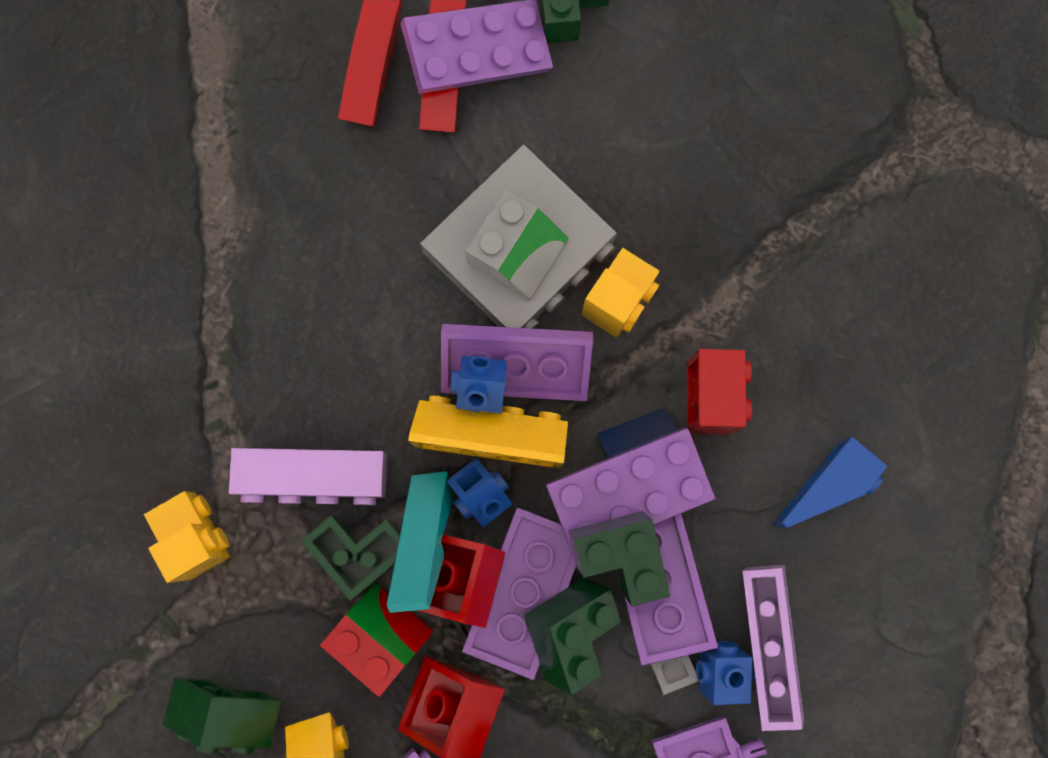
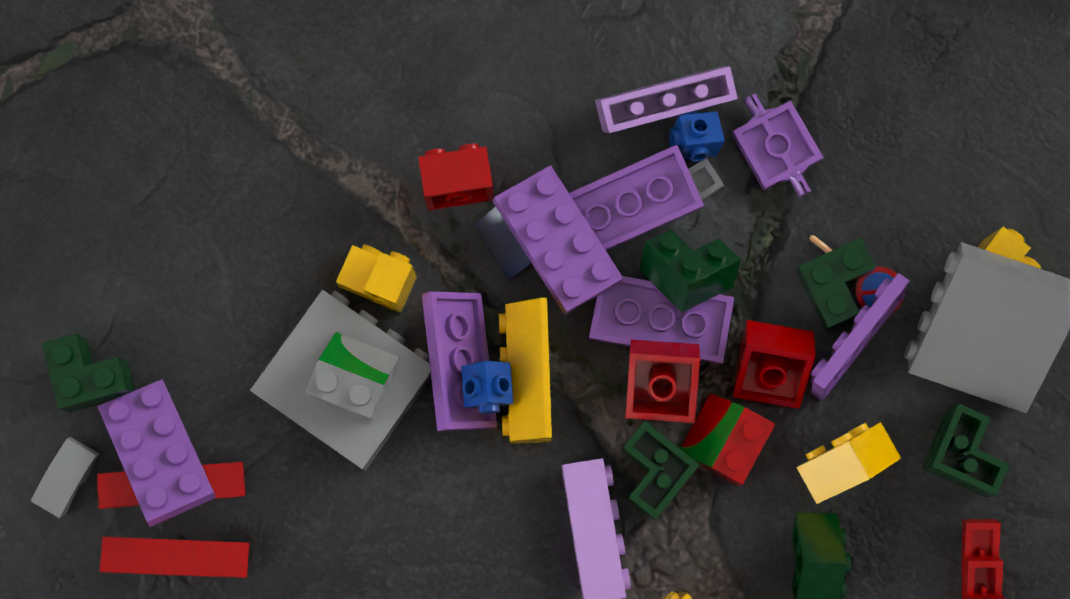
camera: 100 degrees left, 0 degrees up
teal slope [387,471,455,613] -> none
blue brick [447,458,512,527] -> none
dark green brick [568,511,670,606] -> none
blue slope [773,437,888,528] -> none

